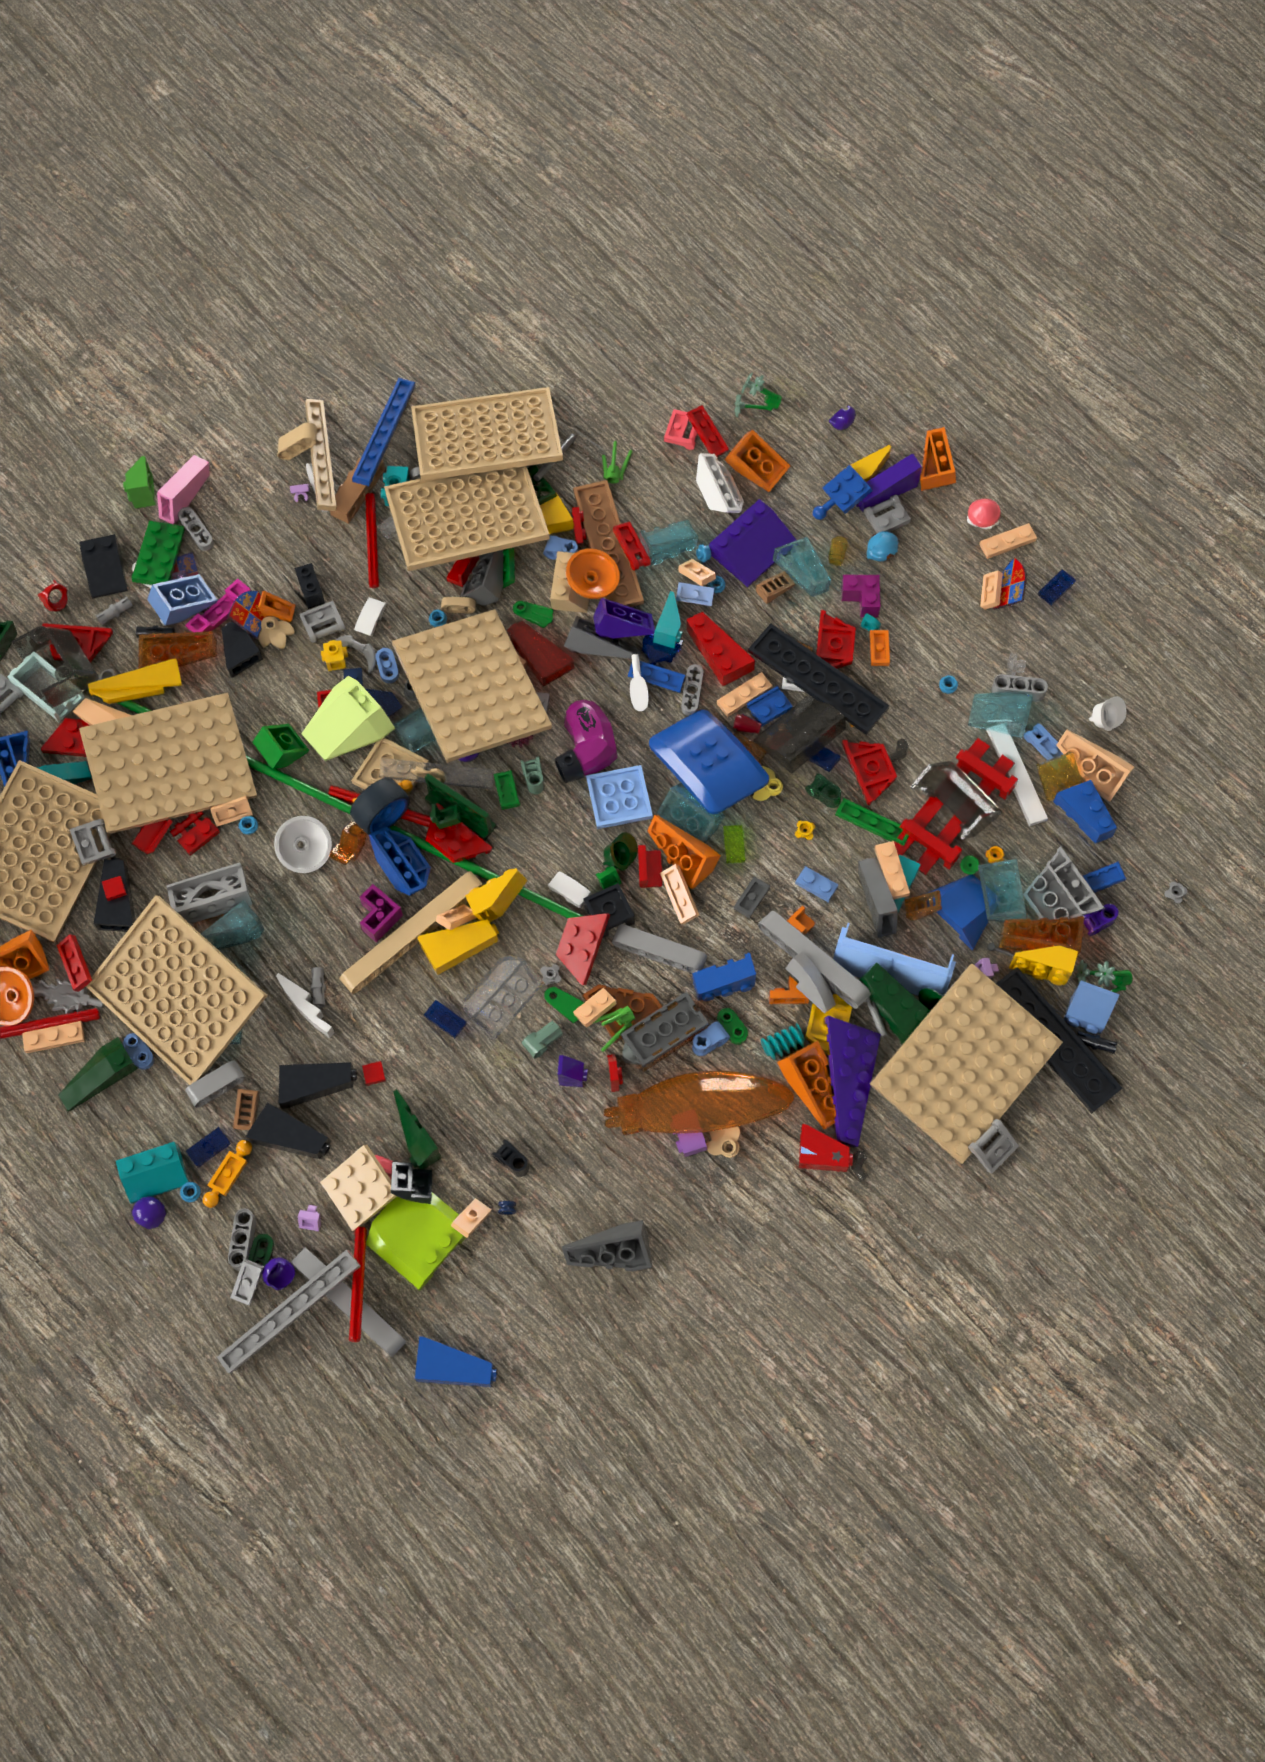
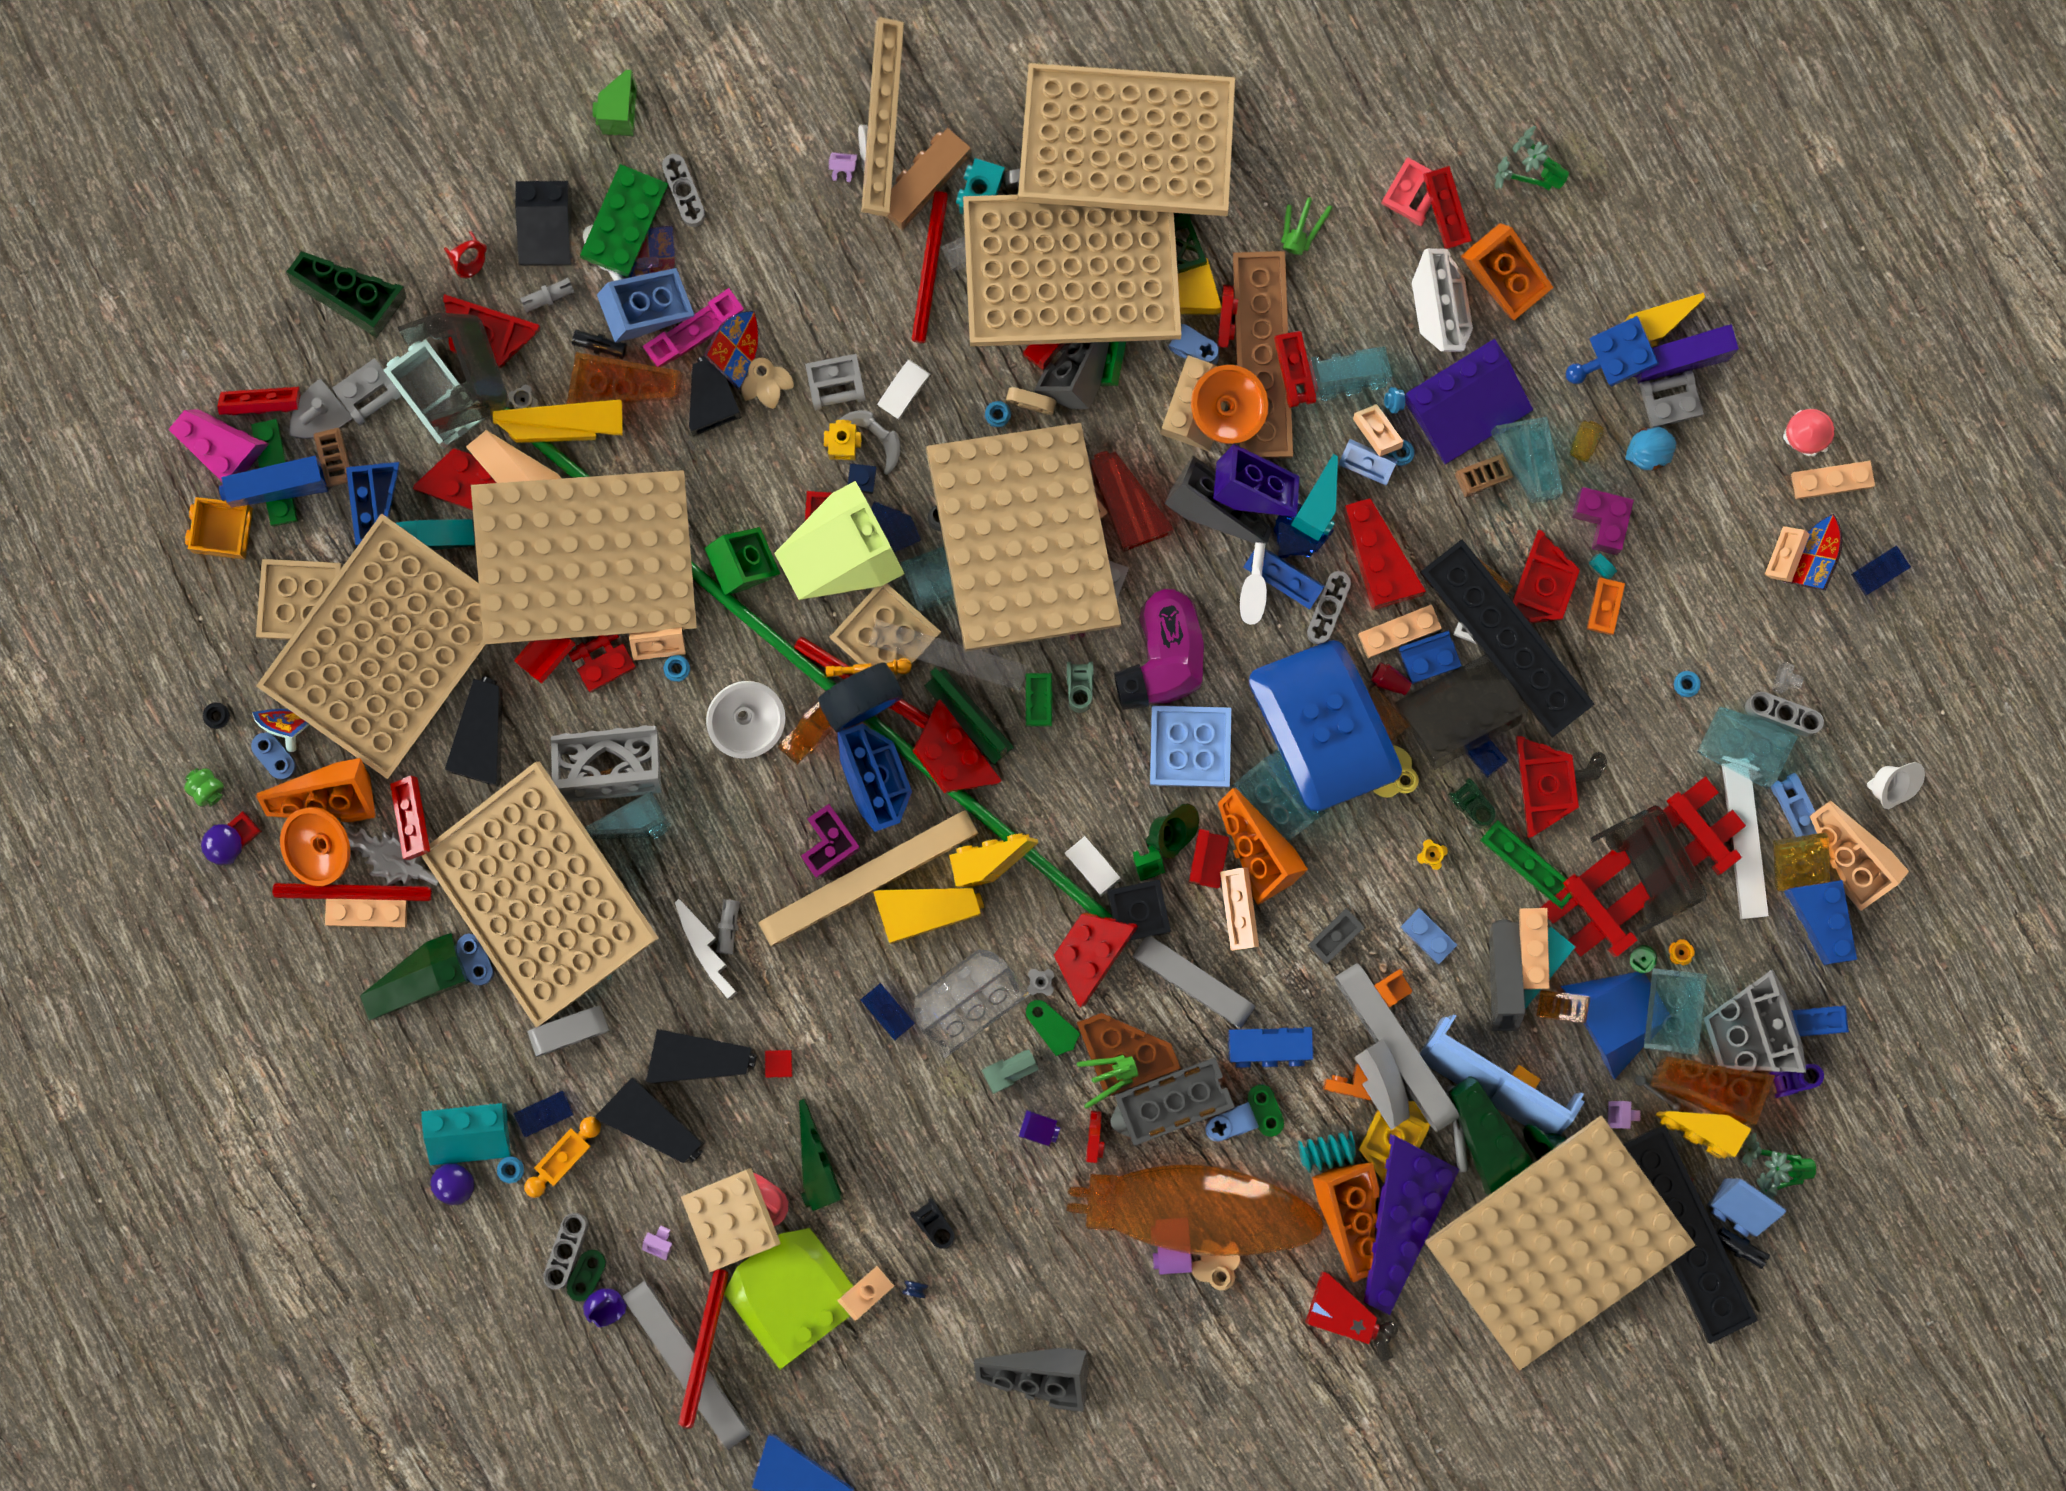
camera: 10 degrees right, 15 degrees up
light grey plate [69,819,116,866] -> none
red tile [102,876,127,901] -> none
bright pink slope [157,455,210,525] -> none
light grey plate [217,1250,361,1374] -> none
light grey plate [230,1259,264,1305] -> none
medium nougat slope [233,1089,260,1130] -> none
orange slope [258,591,296,623] -> none
tan beam [277,423,317,460] -> none
black brick [294,563,325,609] -> none
blue tile [352,378,415,486] -> none
medium blue plate [376,648,399,683] -> none
black slope [391,1162,432,1204] -> none
tan plate [411,766,446,783] -> none
dark green bracket [430,804,461,830] -> none
light nougat plate [436,904,477,930] -> none
green piece [513,601,553,628] -> none
flat silver bar [533,433,576,481] -> none
light nougat plate [573,988,617,1028] -> none
clear neon green tile [723,825,745,864] -> none
dark purple hair [828,405,856,430] -> none
orange wedge [920,427,956,491] -> none
light grey plate [968,1119,1019,1173] -> none
light grey plate [1164,882,1187,904] -> none

